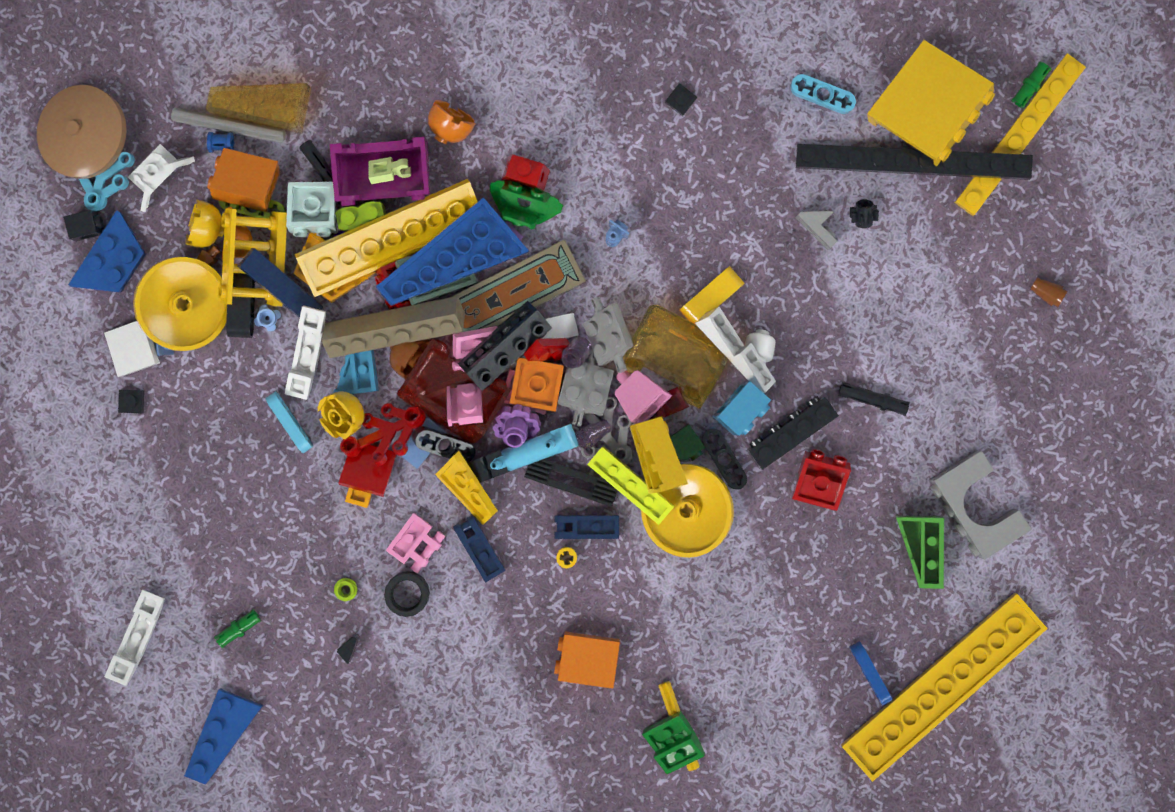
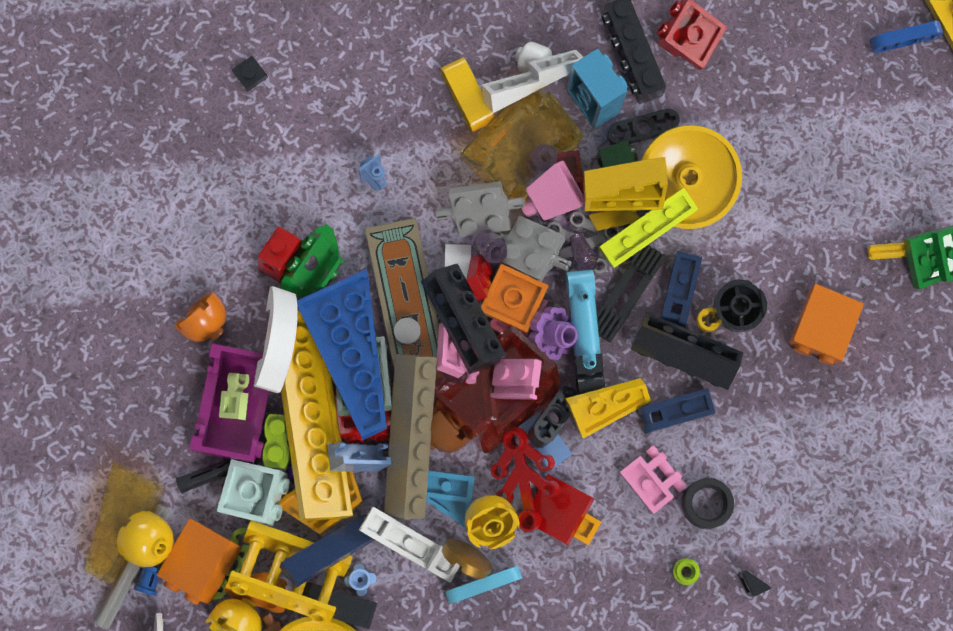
camera: 85 degrees left, 10 degrees down
none -> yellow cylinder [117,511,174,567]
none -> white slope [254,286,298,393]
none -> medium blue hinge [328,442,391,472]
none -> light grey tile [394,318,421,345]
none -> pearl gold tile [441,539,493,579]
none -> brick [527,144,557,173]
none -> yellow sticker [588,210,640,231]
none -> black brick [631,312,744,390]
none -> black cylinder [713,279,767,333]

